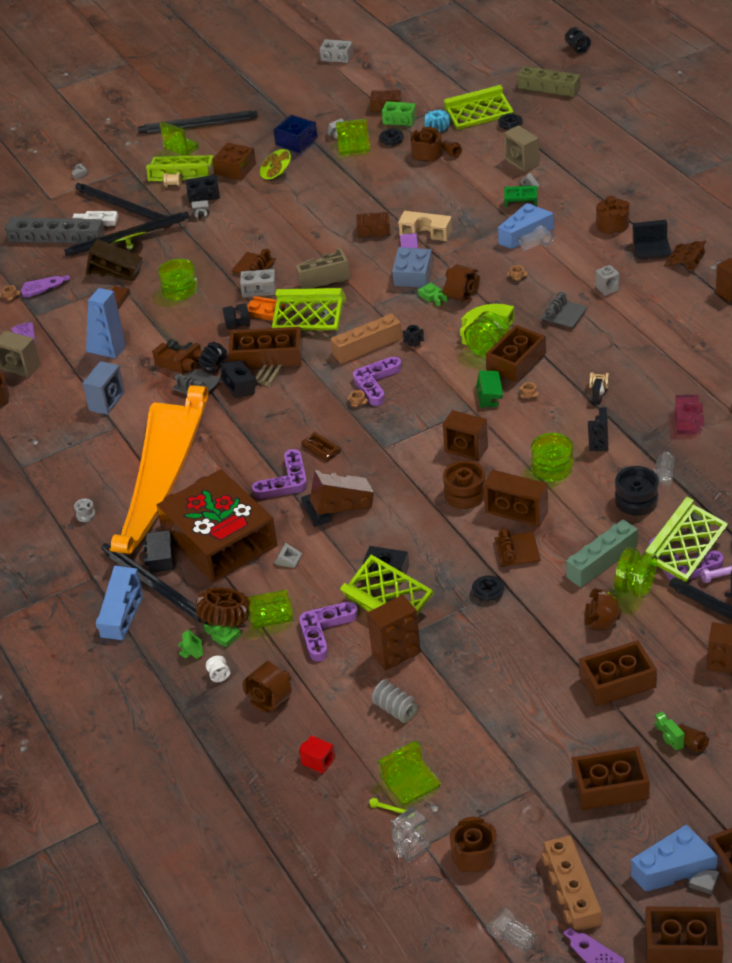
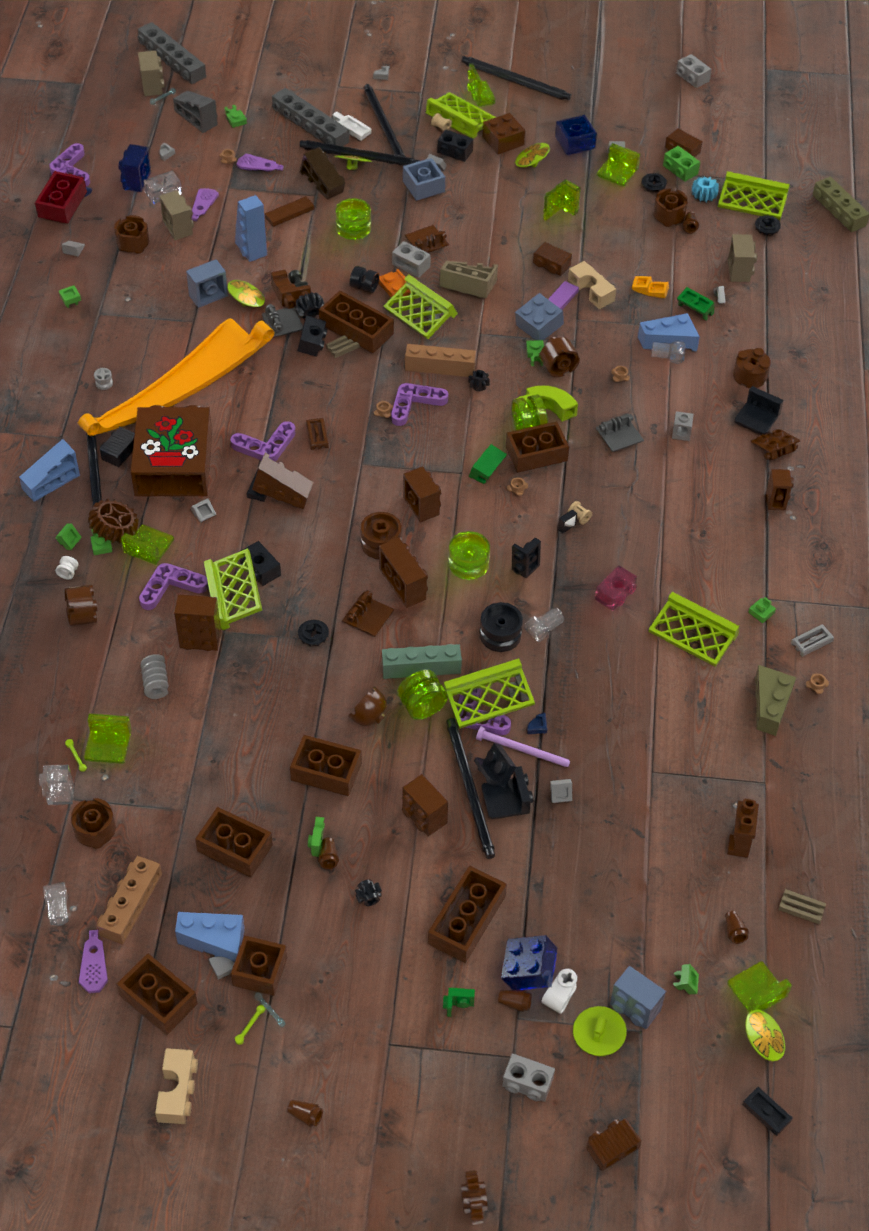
camera: 30 degrees right, 10 degrees up
red brick [299,735,335,774] -> none
none -> shield [227,280,265,307]
none -> sand blue brick [403,158,445,200]
none -> clear neon green bracket [543,179,580,221]
none -> light orange slope [632,276,669,298]

